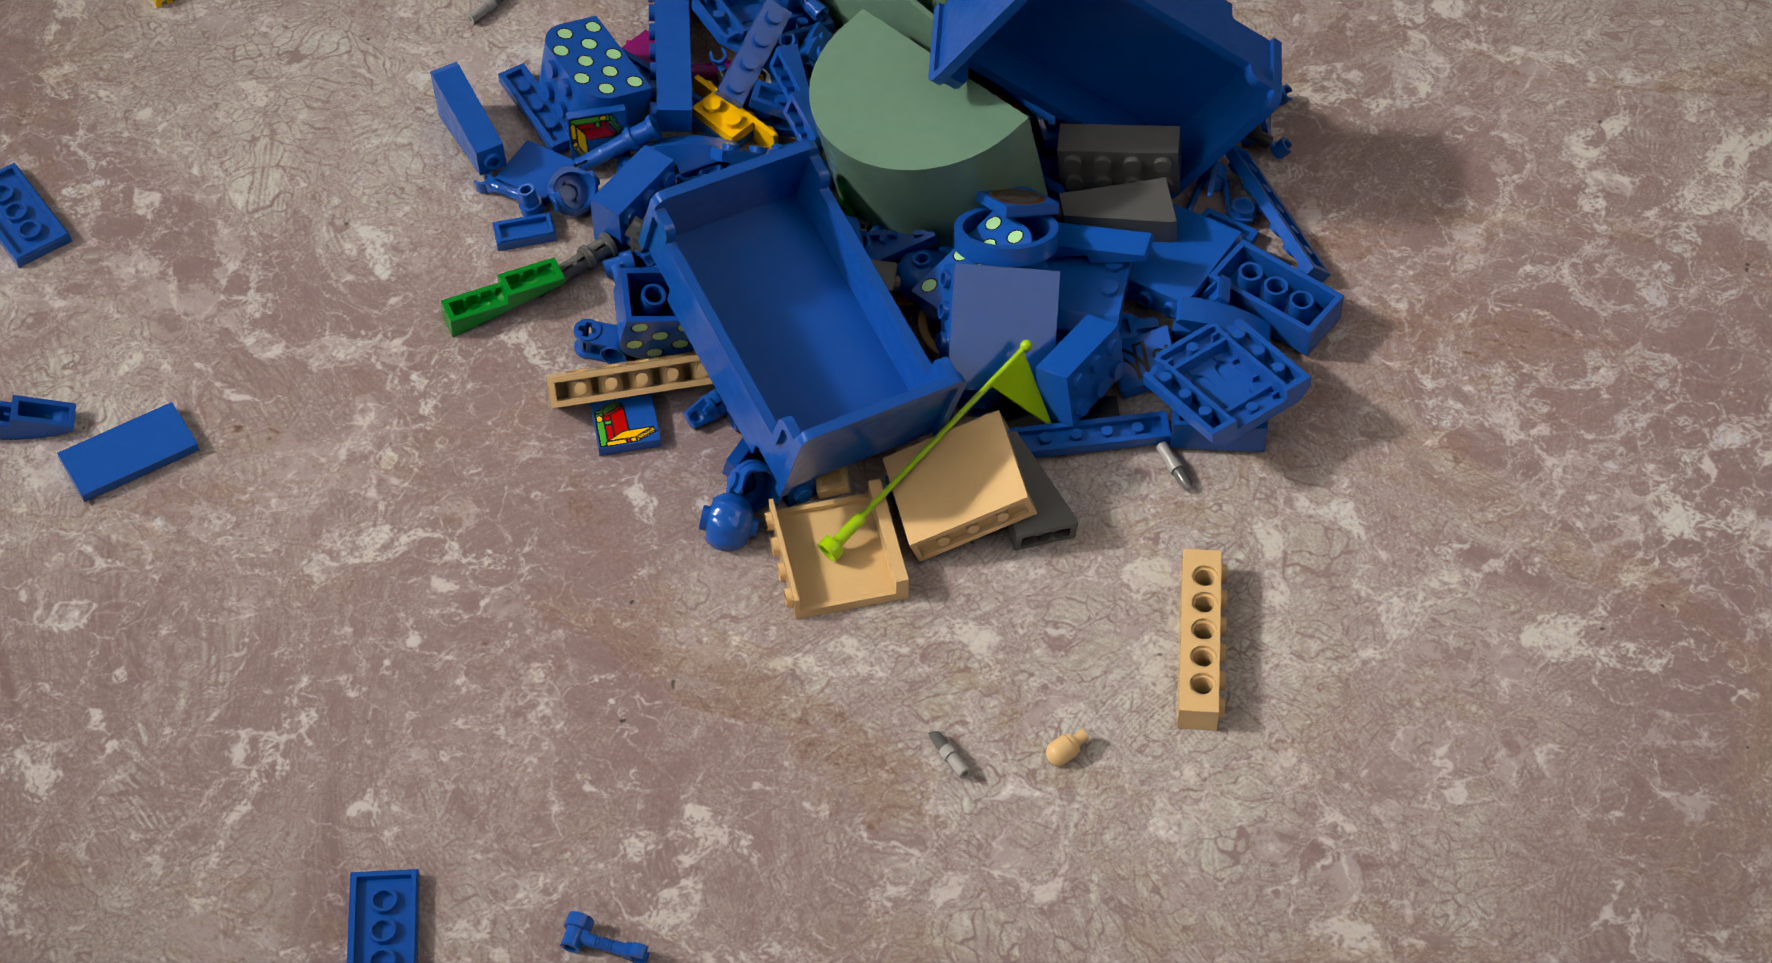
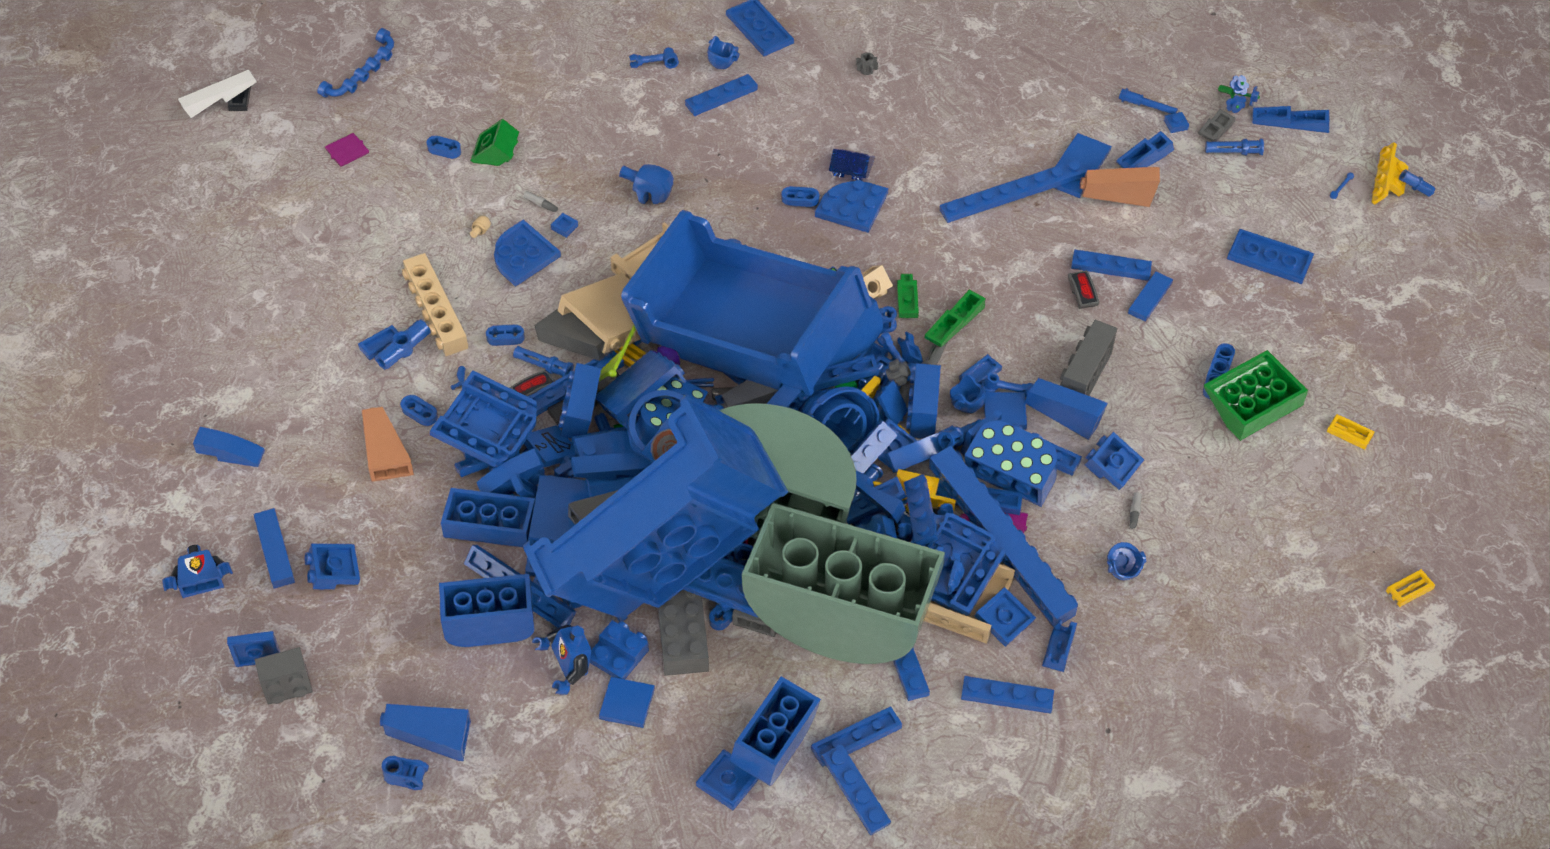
camera: 150 degrees right, 0 degrees up
none -> blue torso [162,545,233,598]
none -> blue slope [193,427,265,467]
none -> blue tile [227,631,280,667]
none -> blue slope [253,508,295,589]
none -> dark grey brick [254,647,313,705]
none -> blue plate [304,543,360,590]
none -> blue tile [358,325,398,360]
none -> nougat slope [362,407,414,482]
none -> blue piece [375,319,431,370]
none -> blue slope [380,704,471,761]
none -> blue piece [381,756,429,790]
none -> blue plate [400,395,438,426]
none -> blue beam [426,136,461,159]
none -> blue brick [439,574,535,647]
none -> blue piece [451,366,466,390]
none -> green slope [470,118,519,166]
none -> blue beam [486,325,525,346]
none -> blue plate [494,219,561,287]
none -> slope [510,370,555,397]
none -> blue pin [513,346,574,377]
none -> blue plate [551,213,578,238]
none -> blue piece [619,164,674,204]
none -> blue plate [685,74,758,116]
none -> blue cap [707,36,740,69]
none -> blue plate [781,186,820,207]
none -> blue plate [815,180,889,233]
none -> clear blue slope [829,149,875,181]
none -> dark grey gear [856,52,878,75]
none -> green hinge [897,274,919,318]
none -> blue plate [897,331,923,365]
none -> blue plate [940,159,1087,223]
none -> dark grey brick [1060,319,1118,396]
none -> slope [1068,270,1100,309]
none -> blue plate [1071,249,1152,281]
none -> nougat slope [1080,167,1160,207]
none -> blue plate [1084,432,1144,490]
none -> blue tile [1128,271,1173,322]
none -> blue beam [1203,343,1235,399]
none -> green slope [1204,350,1308,441]

